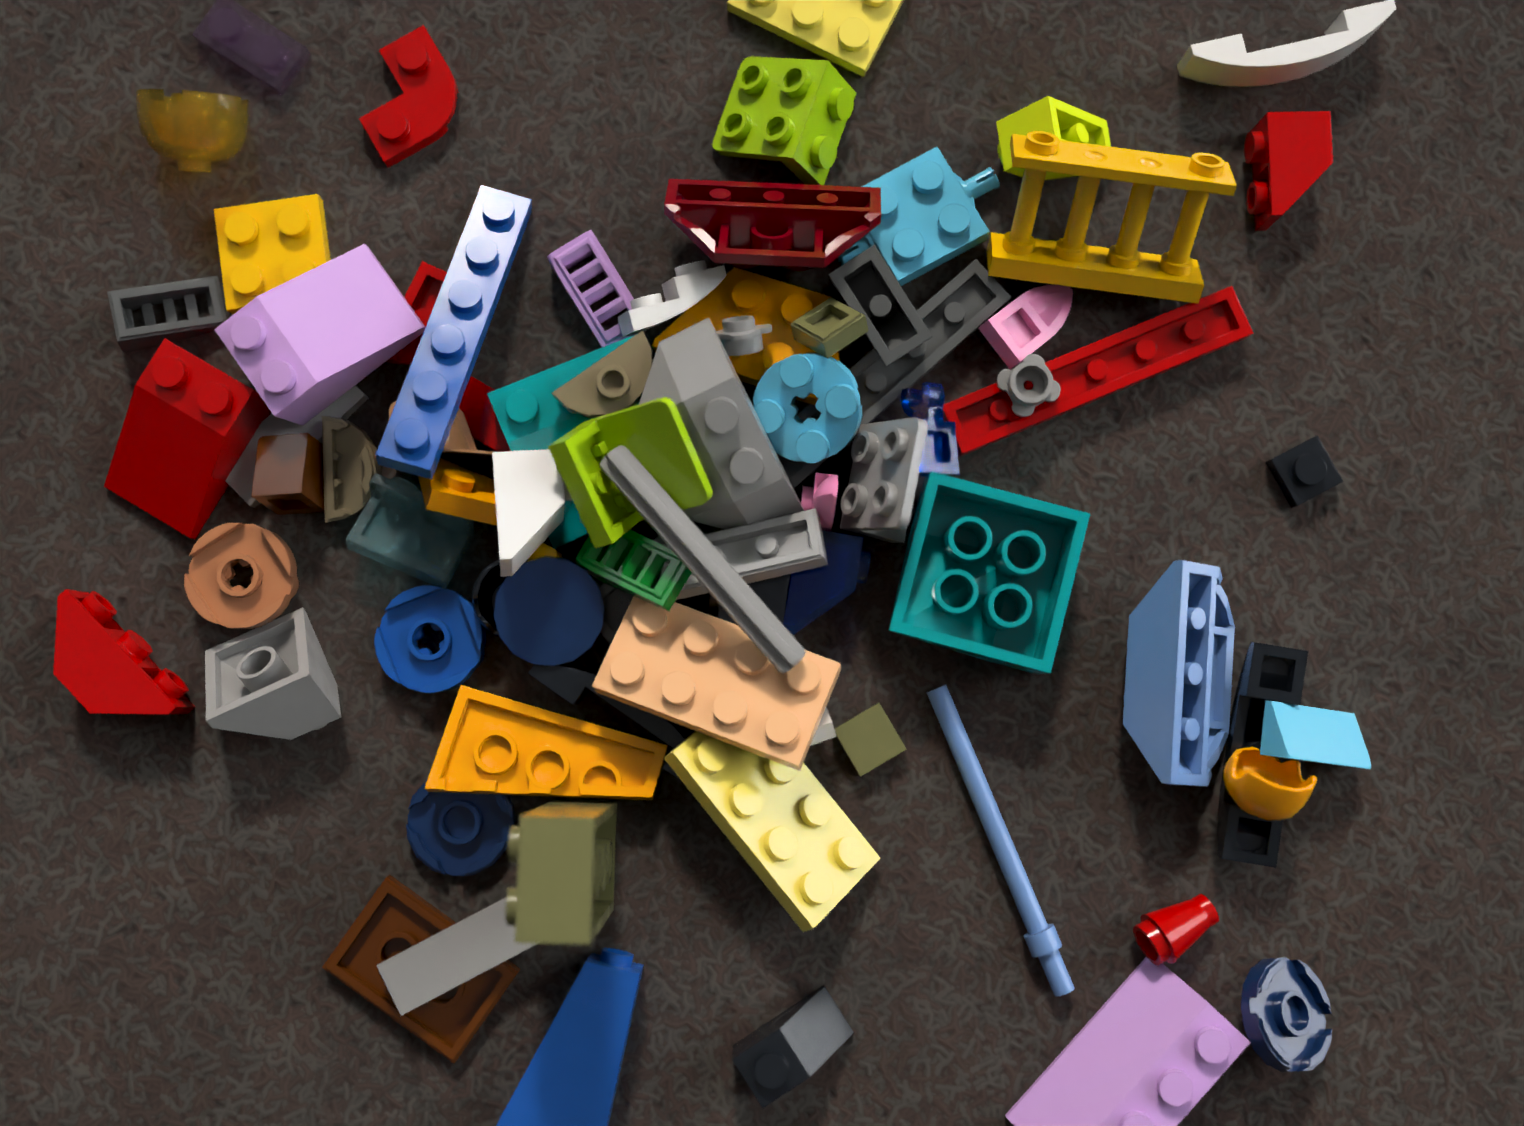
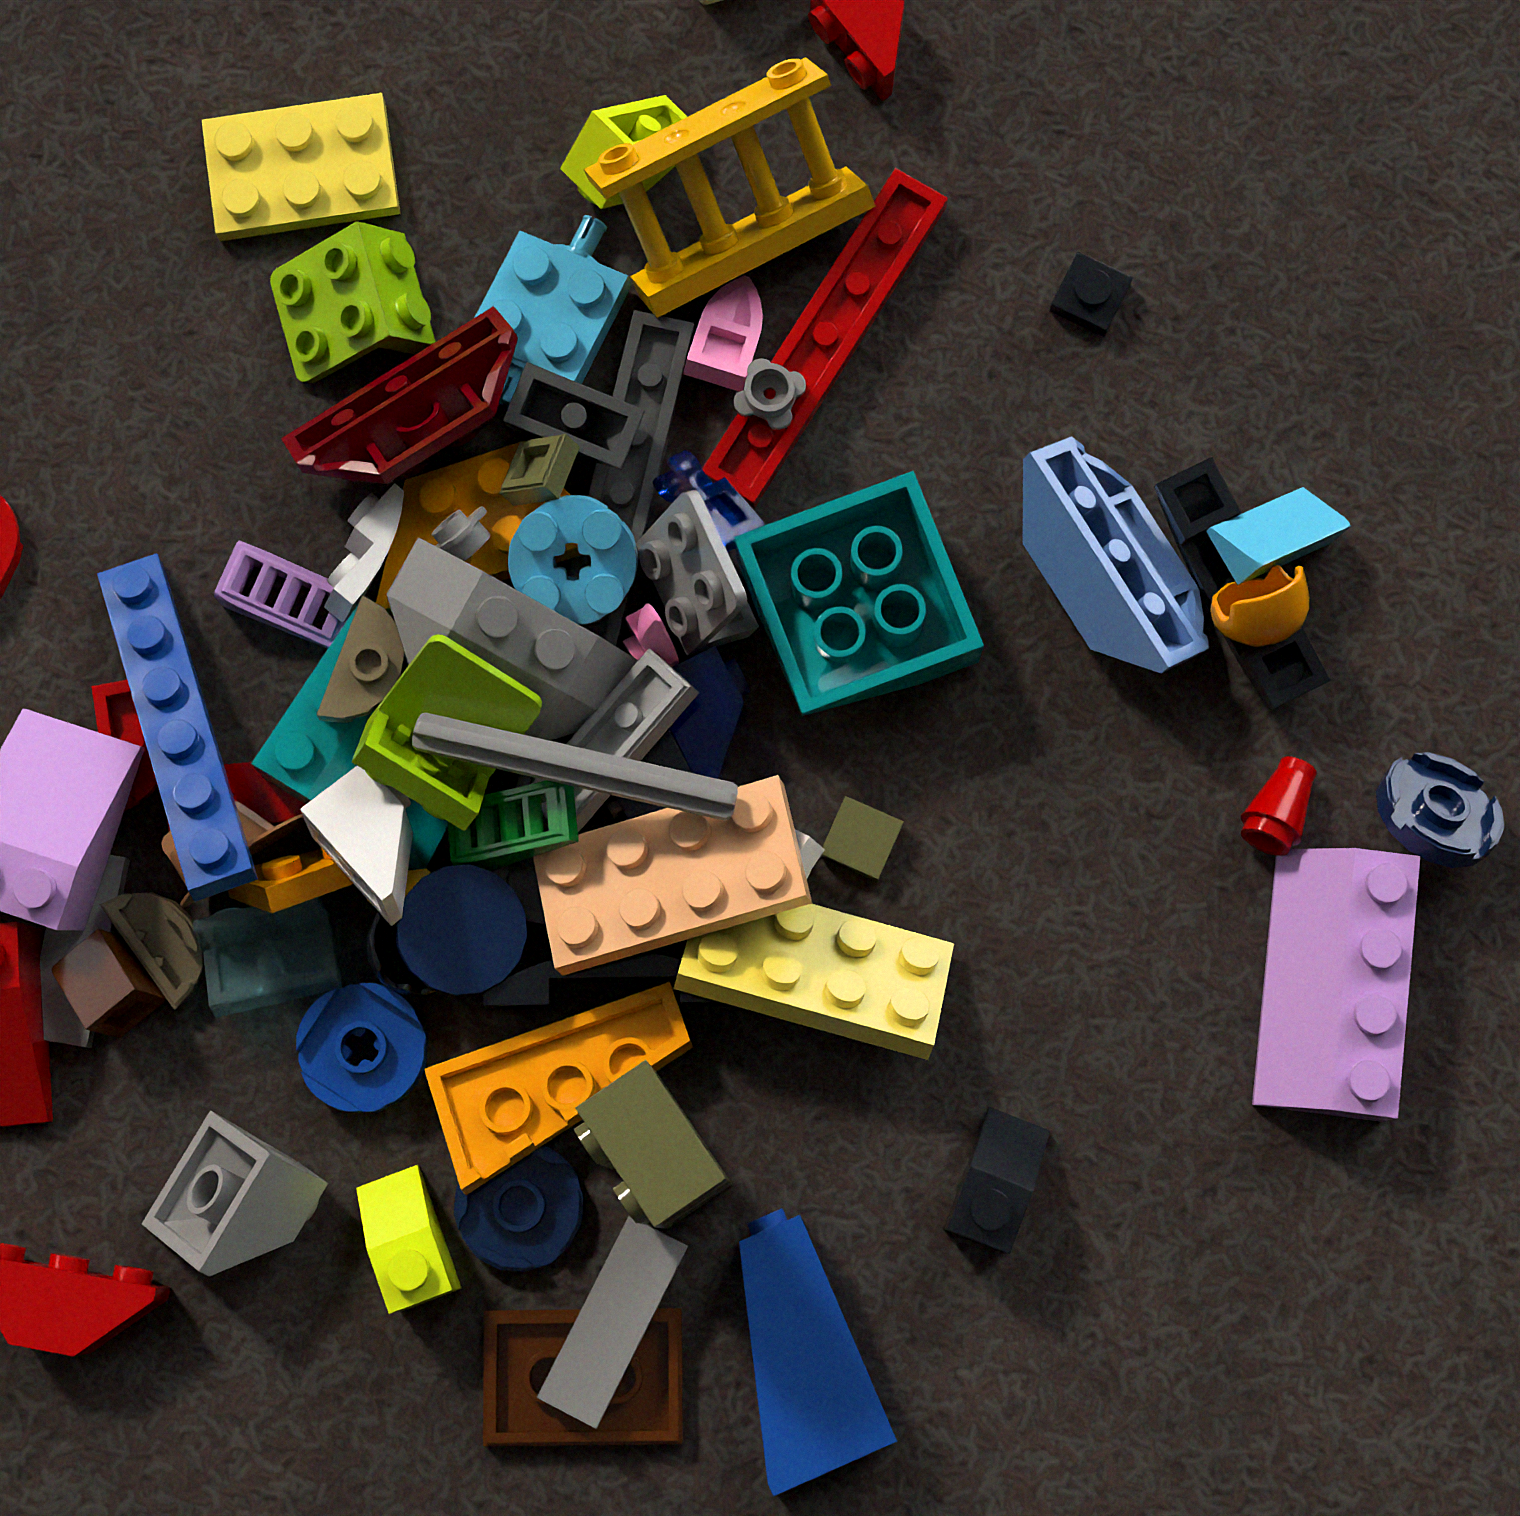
camera: 30 degrees left, 5 degrees down
nougat plate [184,523,299,629] -> none
medium blue bar [927,685,1075,997] -> none
none -> neon yellow slope [356,1165,462,1314]

